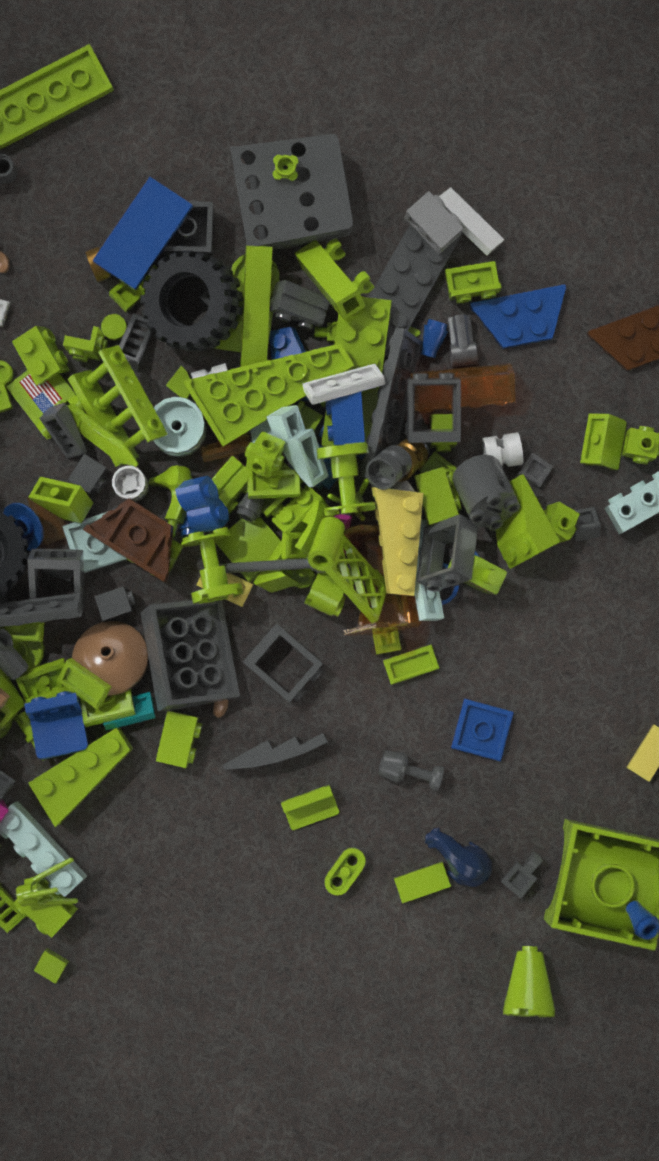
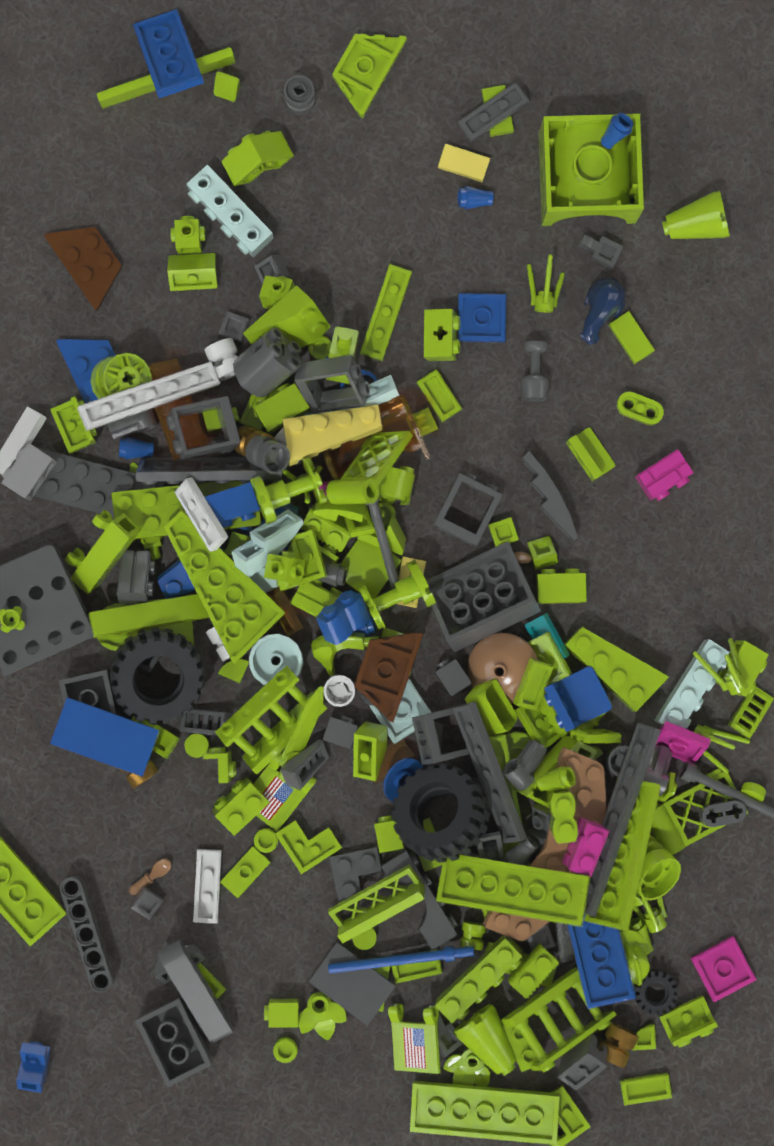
camera: 110 degrees left, 0 degrees up
none -> white tile [77,361,220,431]
none -> lime wheel [91,353,152,399]
none -> lime tile [308,336,331,360]
none -> lime tile [360,264,412,362]
none -> lime brick [424,309,461,361]
none -> blue cone [457,186,493,210]
none -> lime piece [465,678,517,736]
none -> lime plate [488,517,519,547]
none -> lime plant [527,254,565,313]
none -> lime slope [527,536,558,570]
none -> lime tile [569,729,622,743]
none -> dark pink brick [635,449,693,501]

